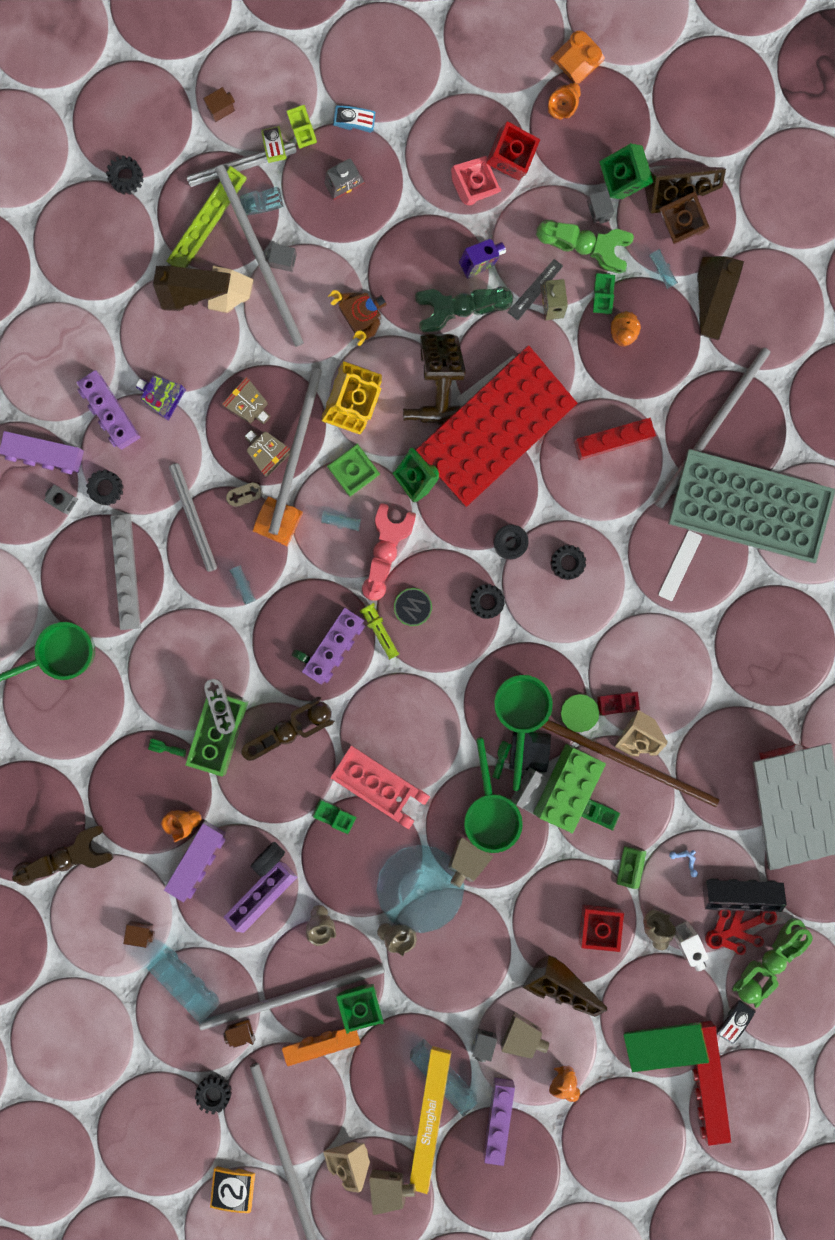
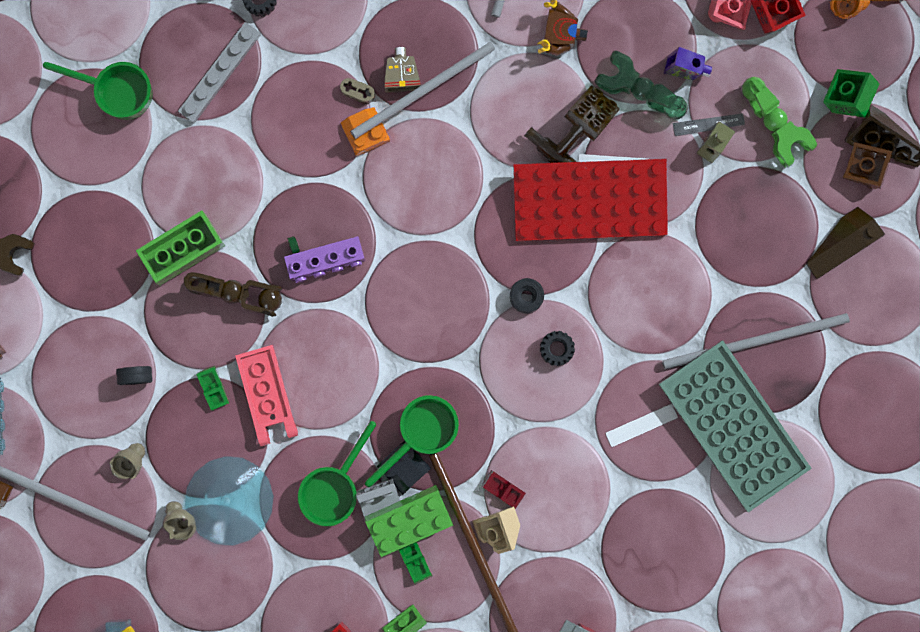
camera: 40 degrees right, 5 degrees down
green piece [148,738,186,757] -> none
orange piece [161,810,202,842] -> none
medium lavender brick [164,821,226,902] -> none
light grey axle [169,463,217,572] -> none
light grey beam [204,679,235,734] -> none
dark tan torso [222,377,270,424] -> none
medium lavender brick [223,861,298,933] -> none
clear light blue pin [229,565,256,605] -> none
orange bracket [282,1028,360,1066] -> none
clear light blue pin [321,511,361,532] -> none
yellow slope [322,361,382,435] -> none
bright green tile [327,443,380,497] -> none
green slope [336,984,384,1034] -> none
lime pin [359,603,399,660] -> none
coral piece [362,503,416,601] -> none
green slope [392,448,439,502] -> none
black tile [394,588,432,626] -> none
dark tan torso [448,838,493,888] -> none
black tyre [470,584,505,619] -> none
green piece [492,741,512,779] -> none
bright green tile [561,694,599,732] -> none
red brick [574,417,656,461] -> none
dark grey brick [587,190,614,224] -> none
green slope [593,273,616,314] -> none
orange piece [611,311,641,346] -> none
clear light blue pin [649,249,678,289] -> none

